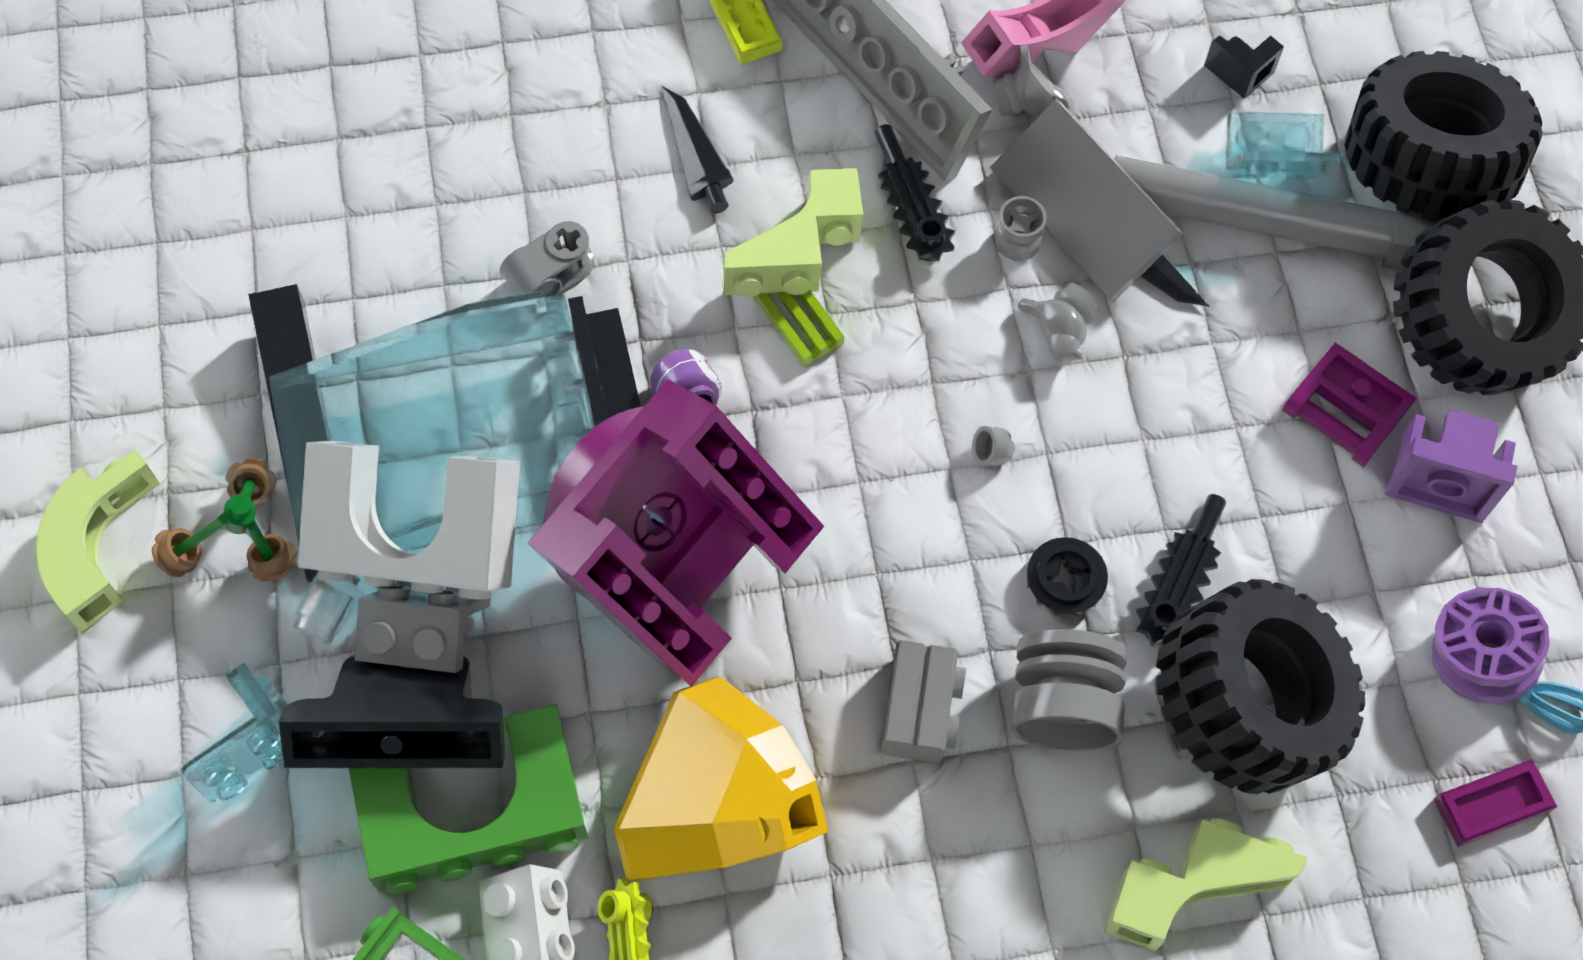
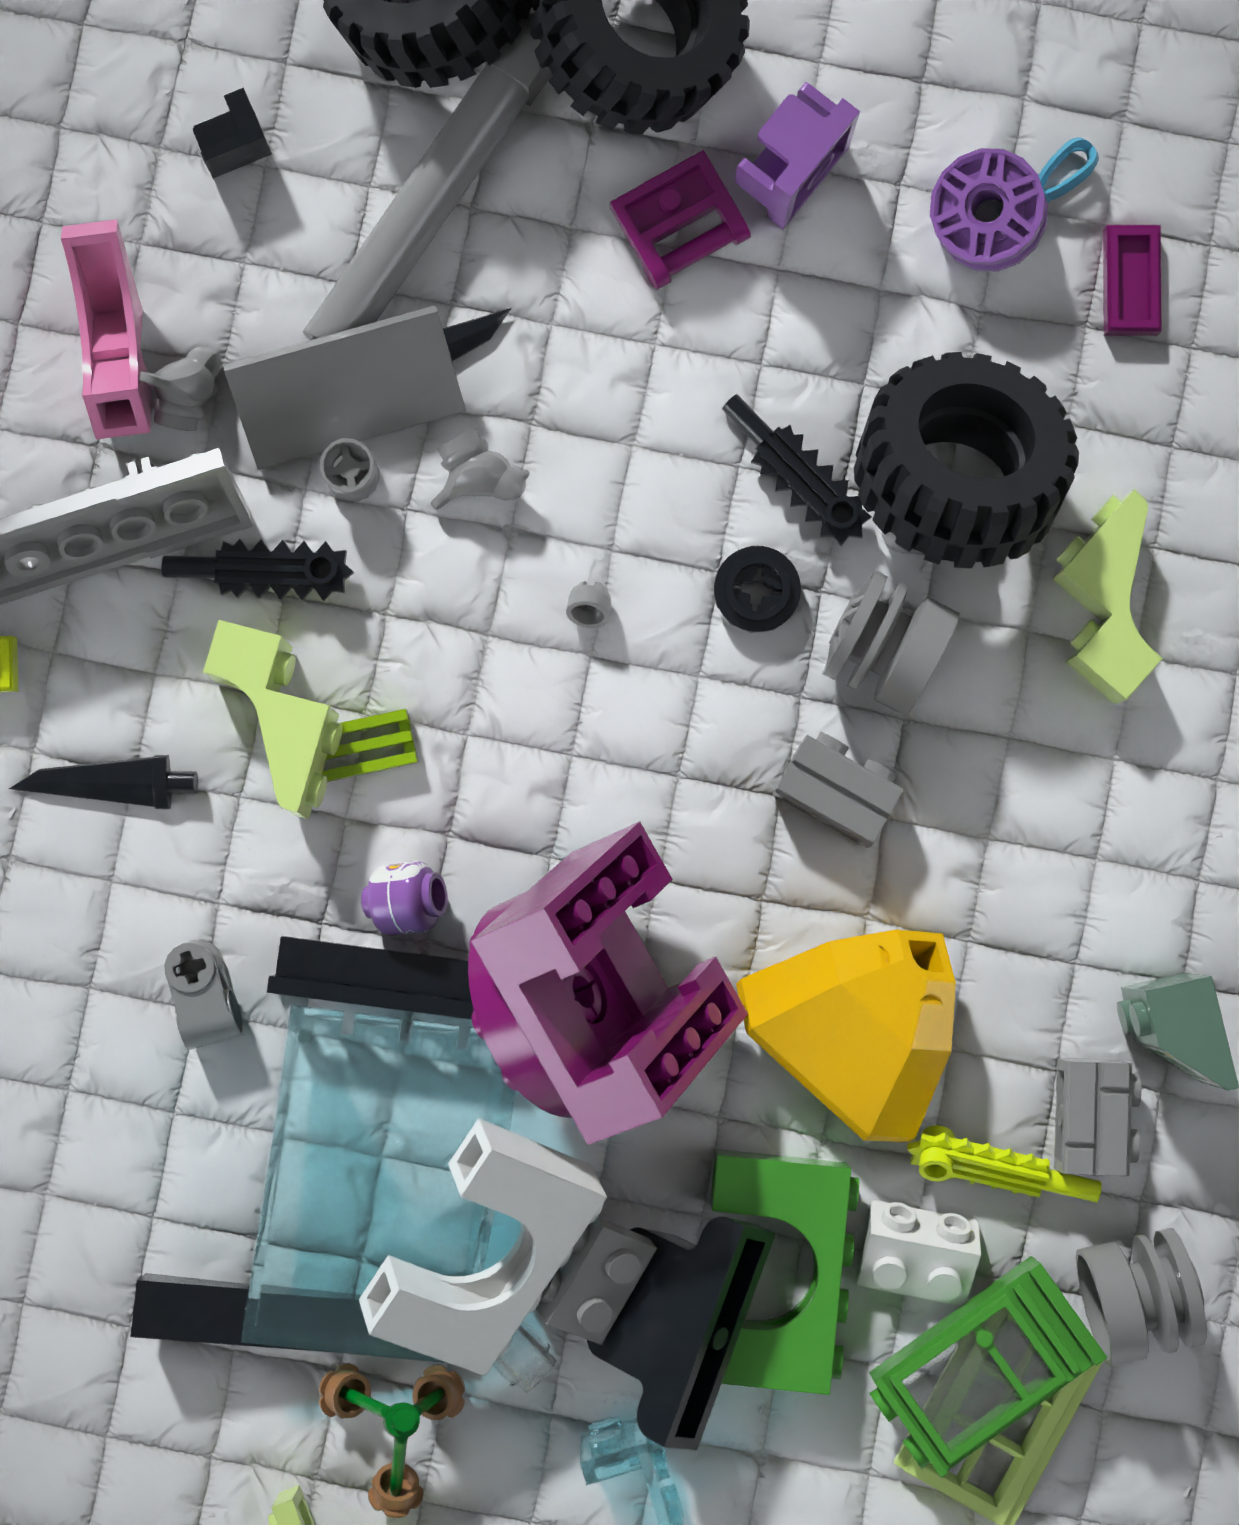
camera: 70 degrees left, 20 degrees up
clear light blue bracket [1226,112,1340,180] -> none

